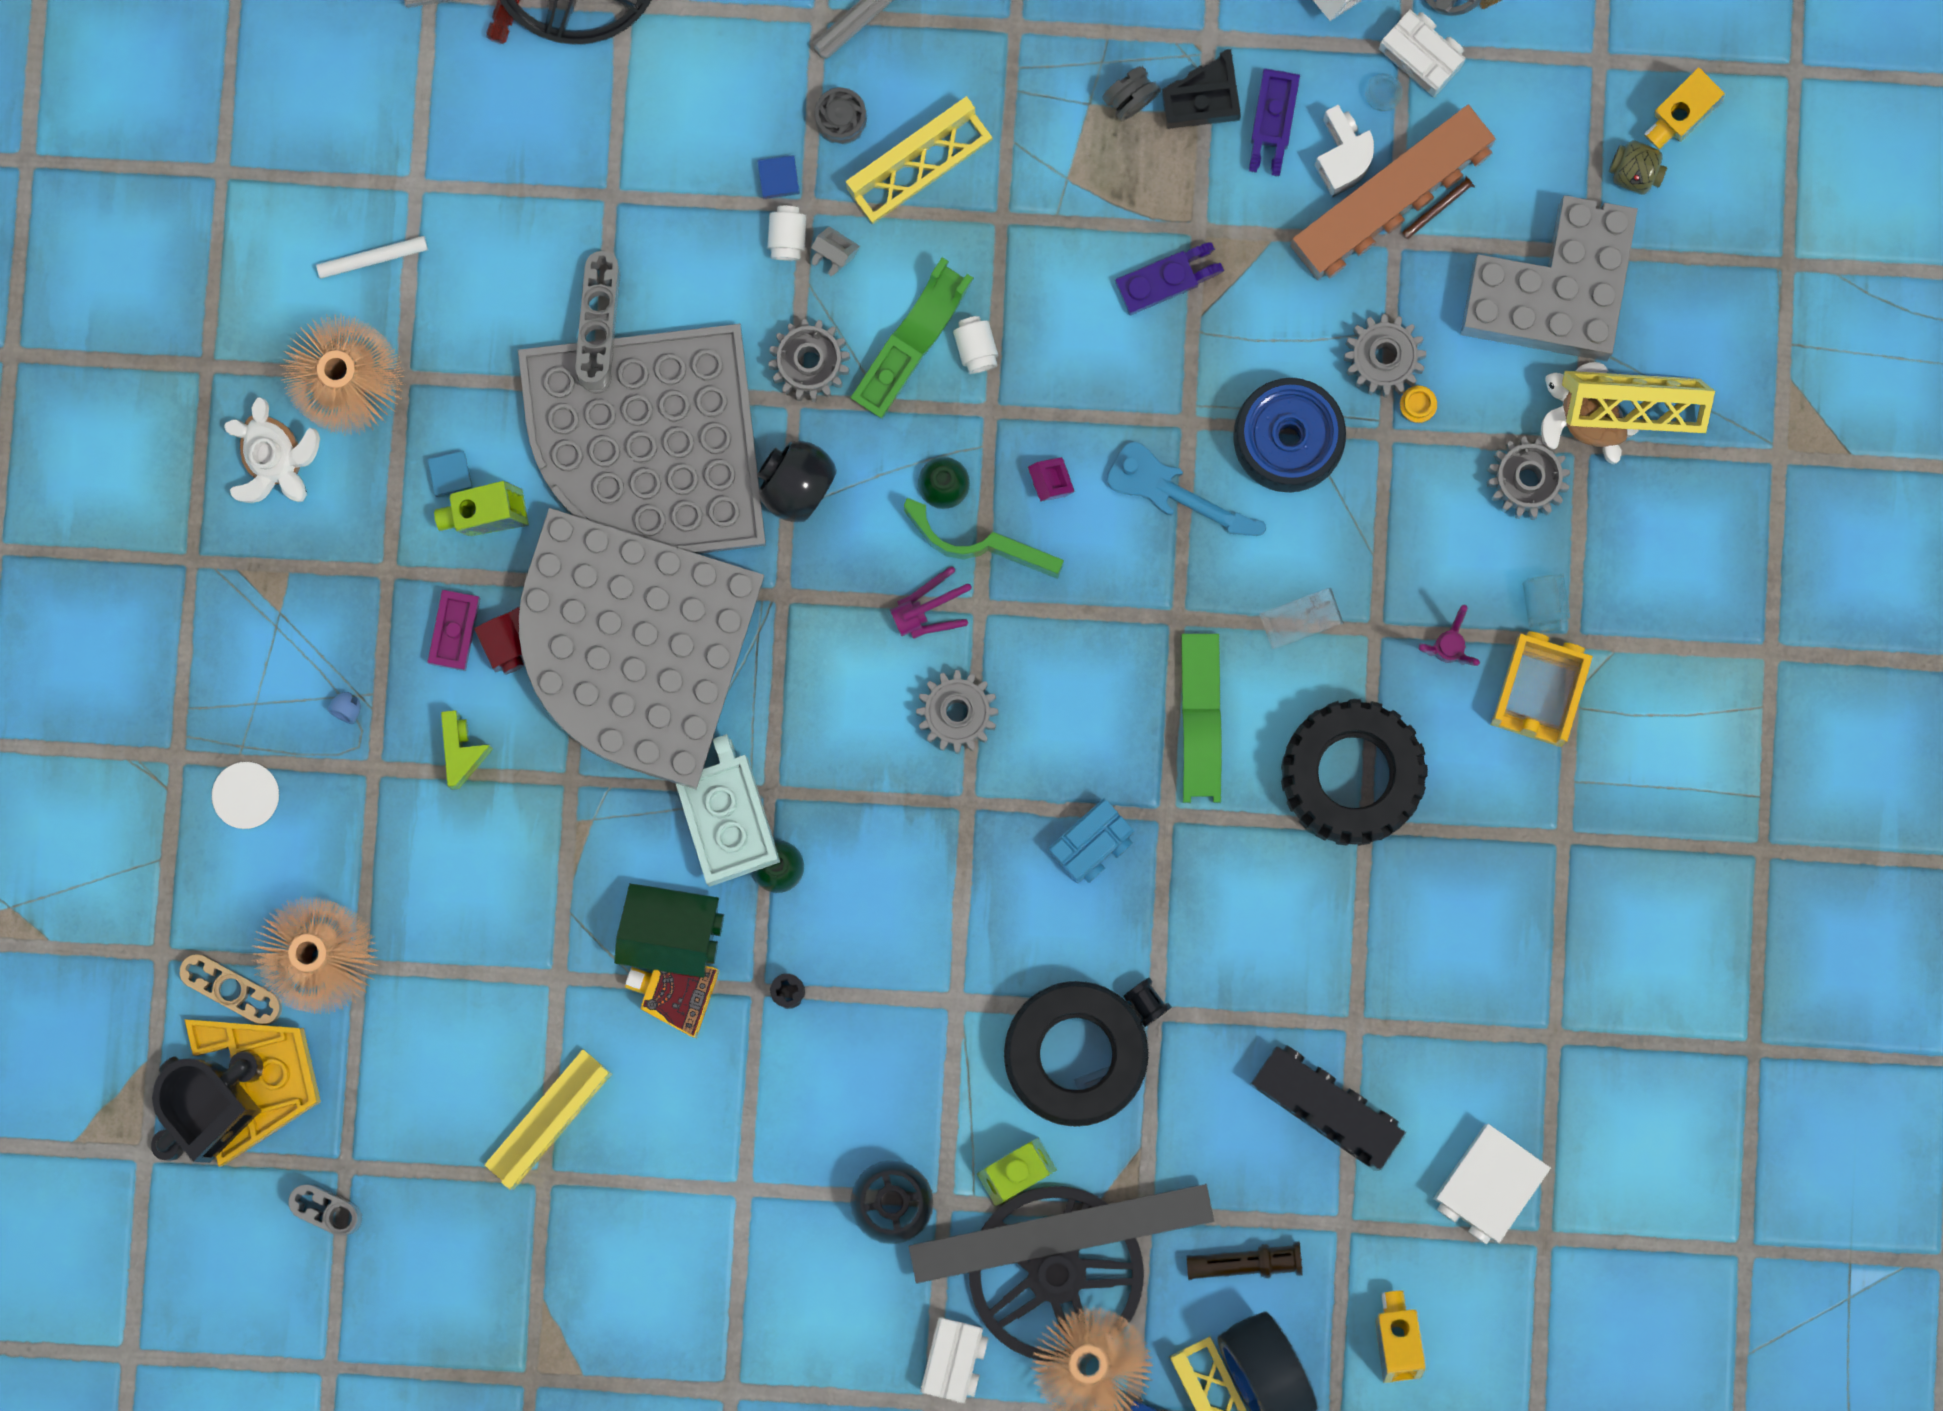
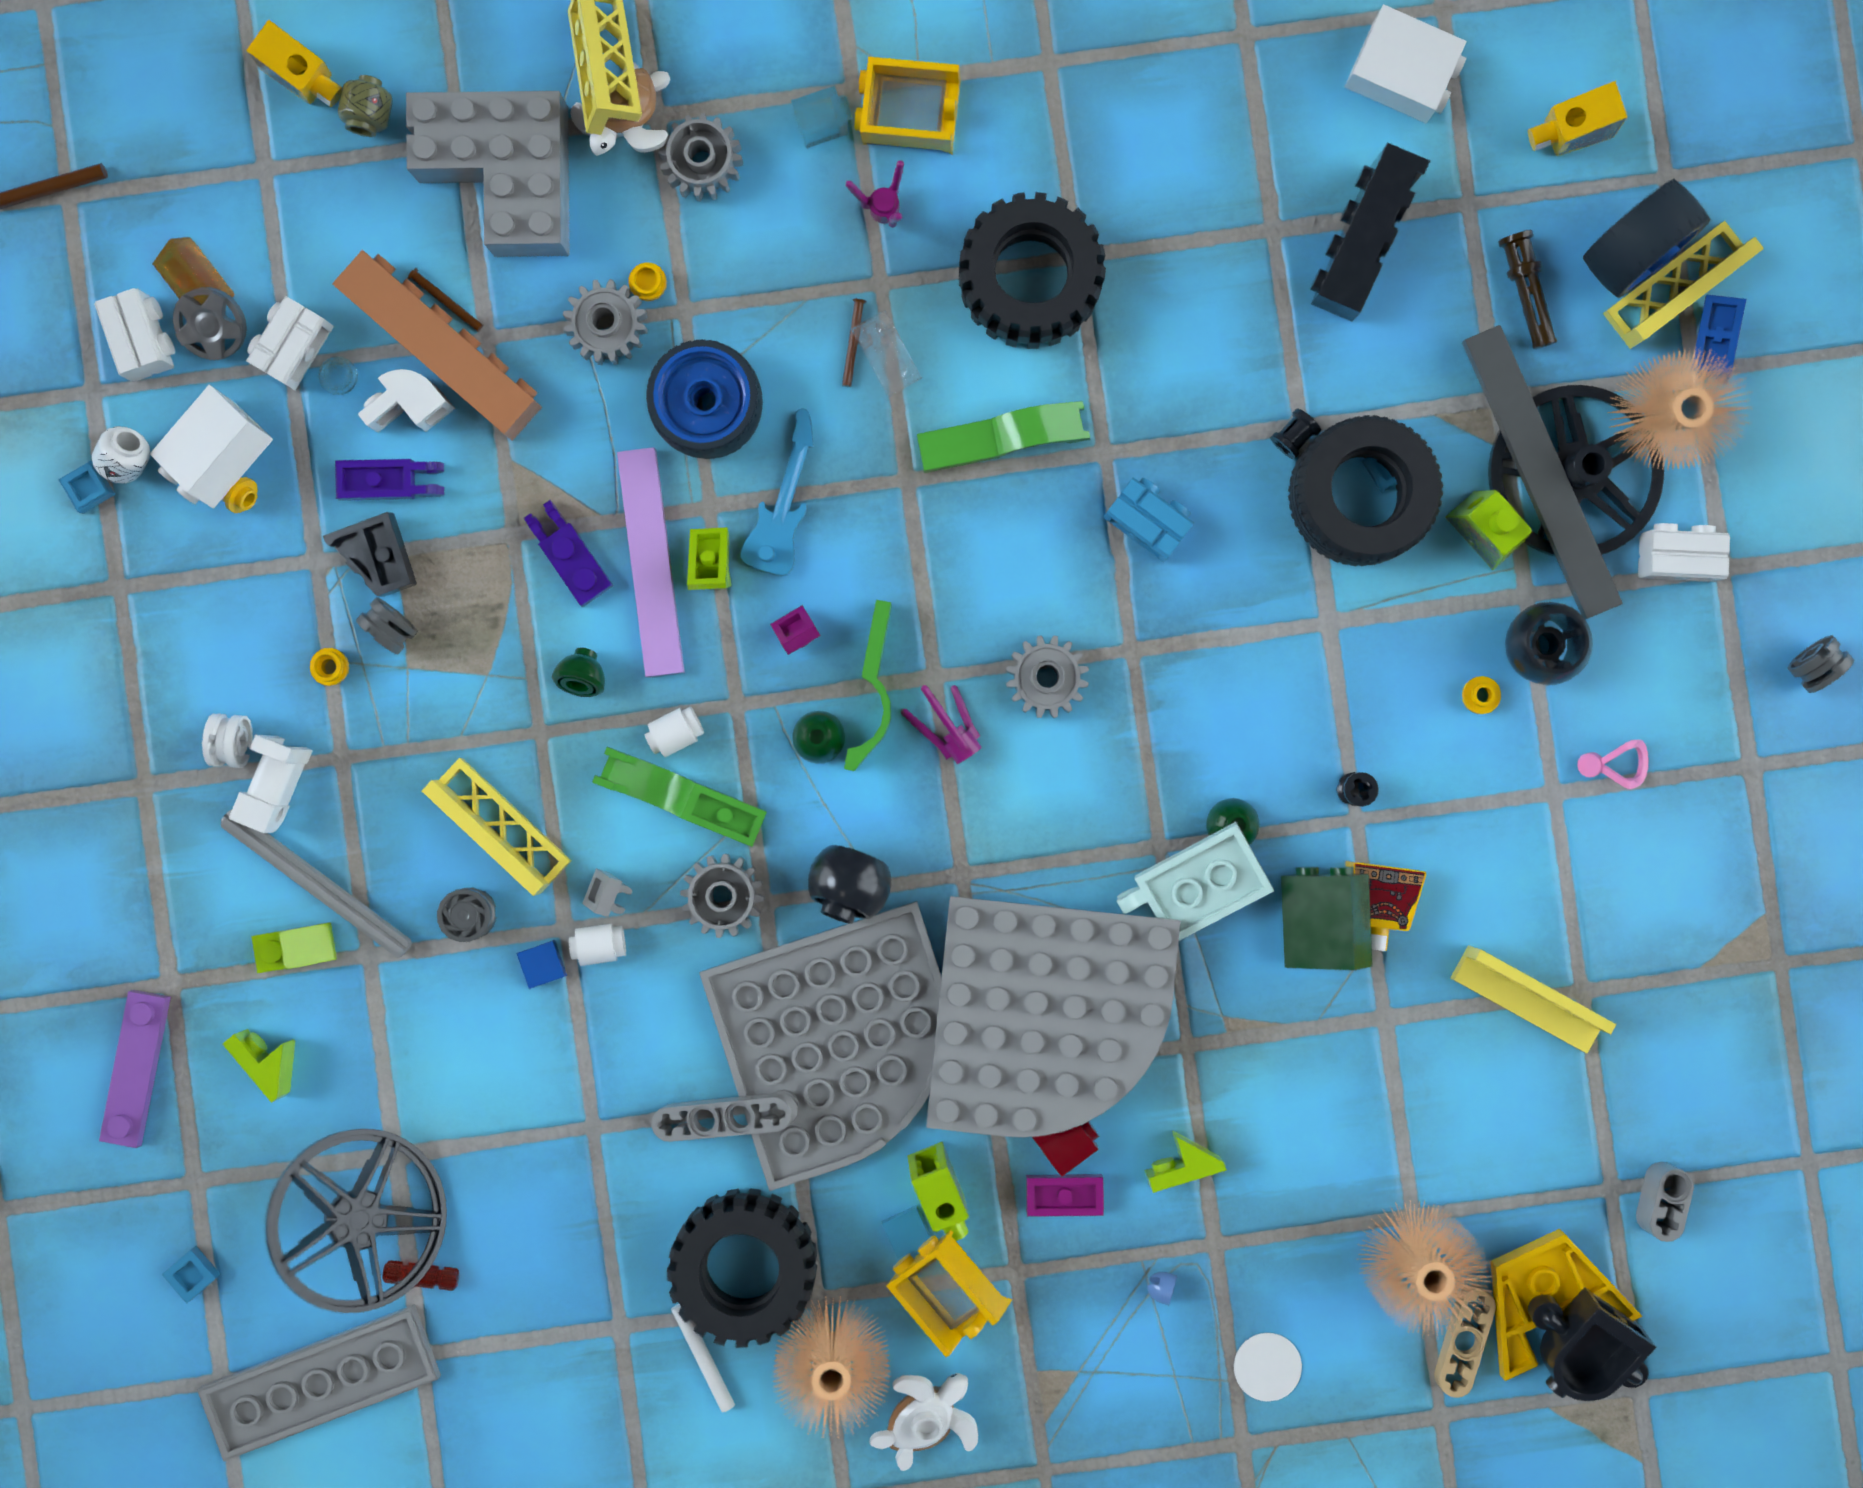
camera: 105 degrees left, 5 degrees up
none -> yellow plate [310,648,349,686]
none -> dark green brick [552,648,605,697]
none -> lavender tile [617,447,685,678]
none -> black tyre [667,1188,818,1348]
none -> lime slope [687,527,731,590]
none -> reddish brown piece [842,298,867,387]
none -> yellow window [886,1230,1013,1357]
none -> yellow plate [1462,676,1501,714]
none -> bright pink piece [1577,740,1649,789]

